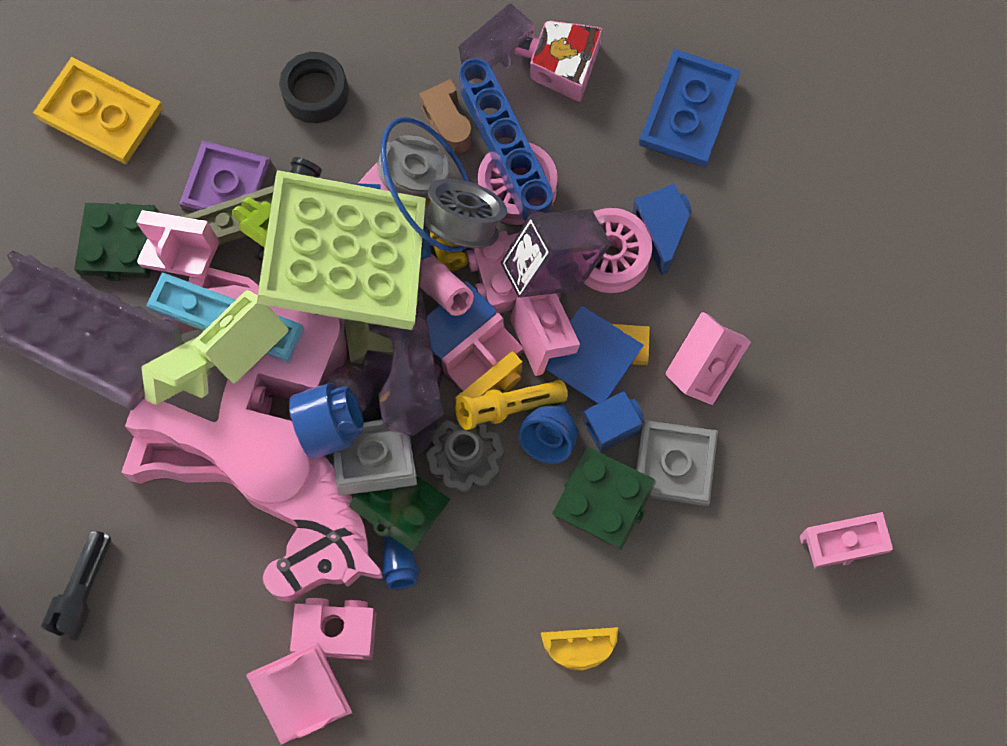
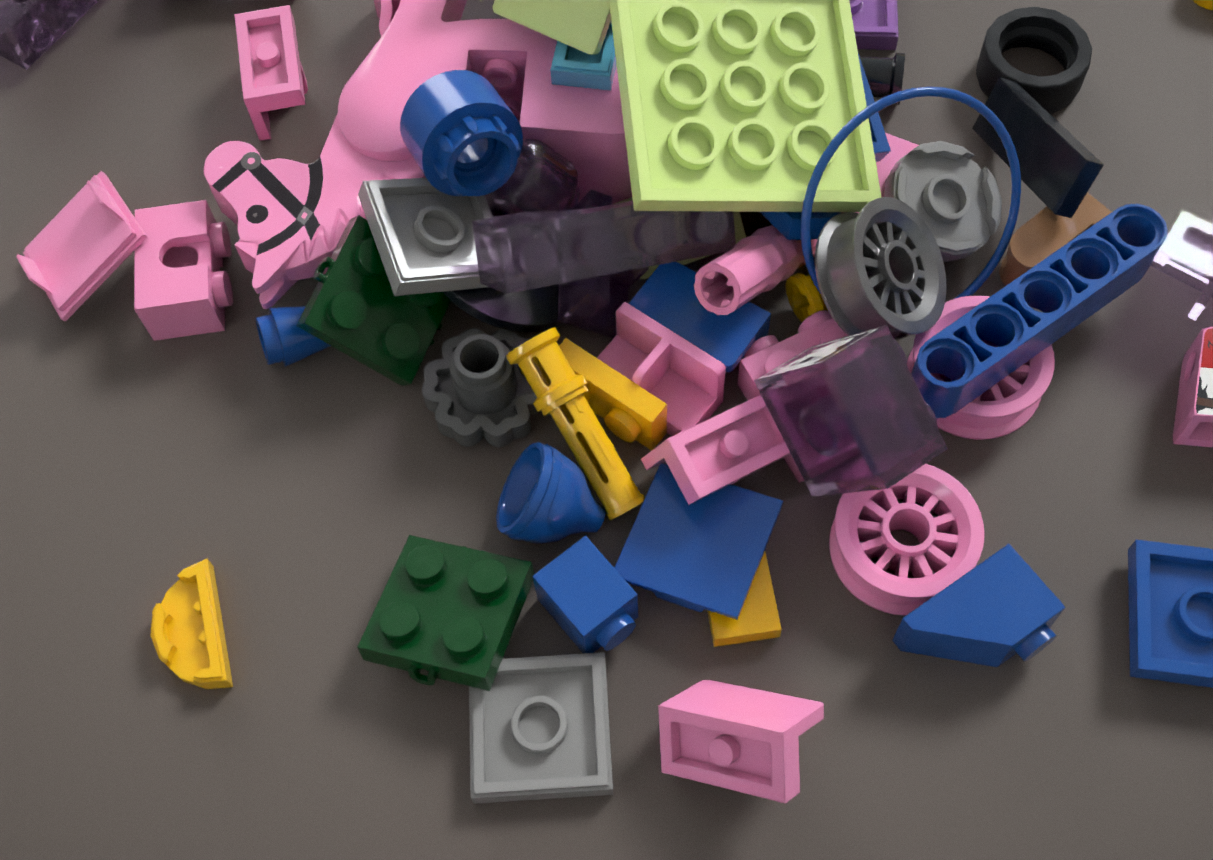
camera: 80 degrees right, 10 degrees down
none -> bright pink panel [234,5,308,141]
none -> black tile [972,77,1104,218]

